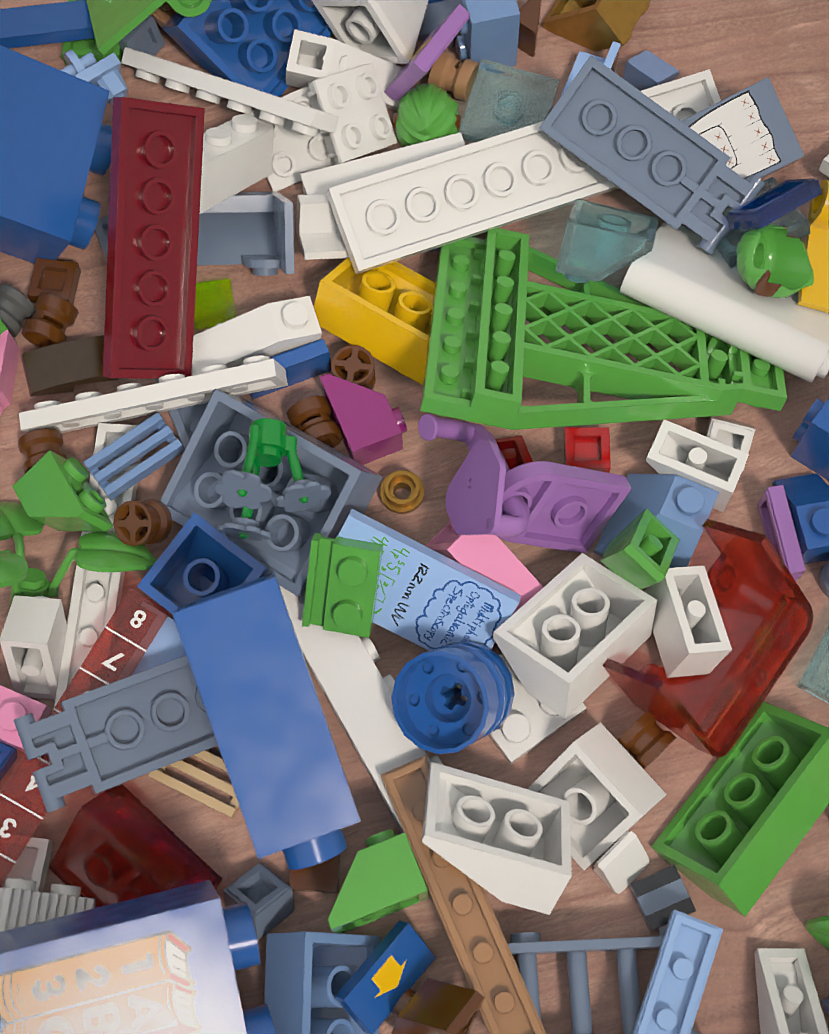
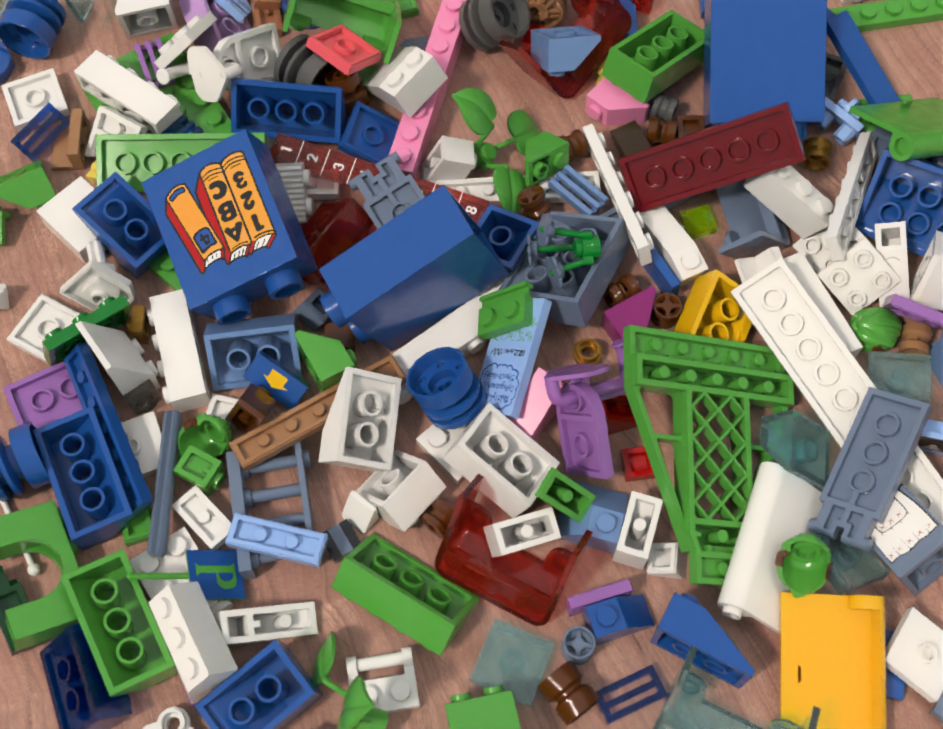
camera: 80 degrees right, 5 degrees down
clear blue tile [726,178,822,230] -> none

